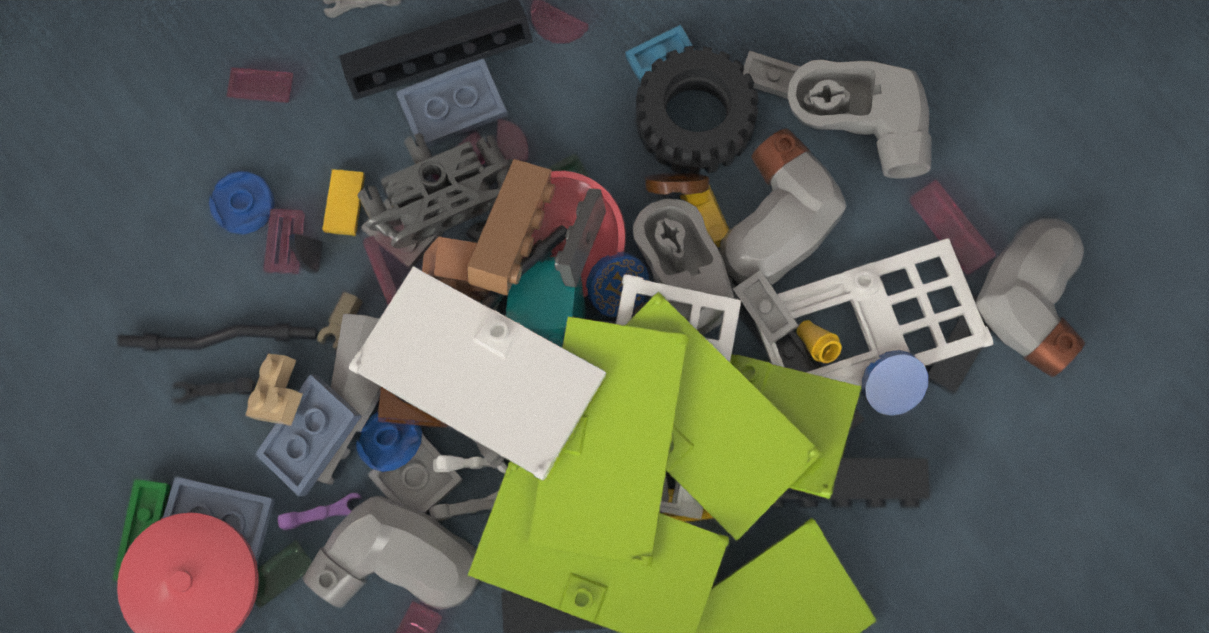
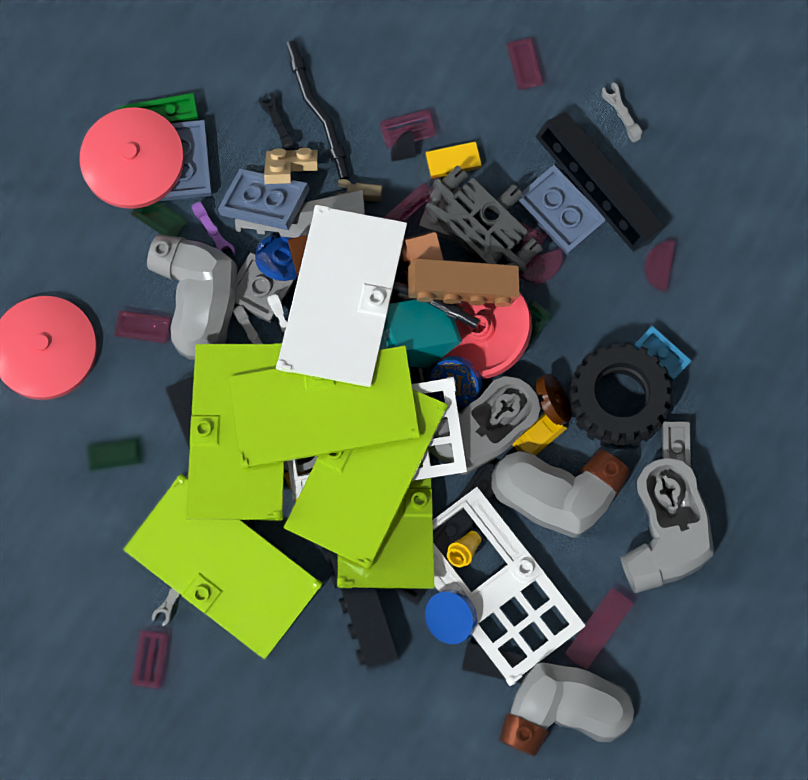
camera: 70 degrees right, 0 degrees up
blue tile [209,171,275,234] -> none
dark grey tile [555,188,606,287] -> none
light grey plate [733,270,798,345] -> none

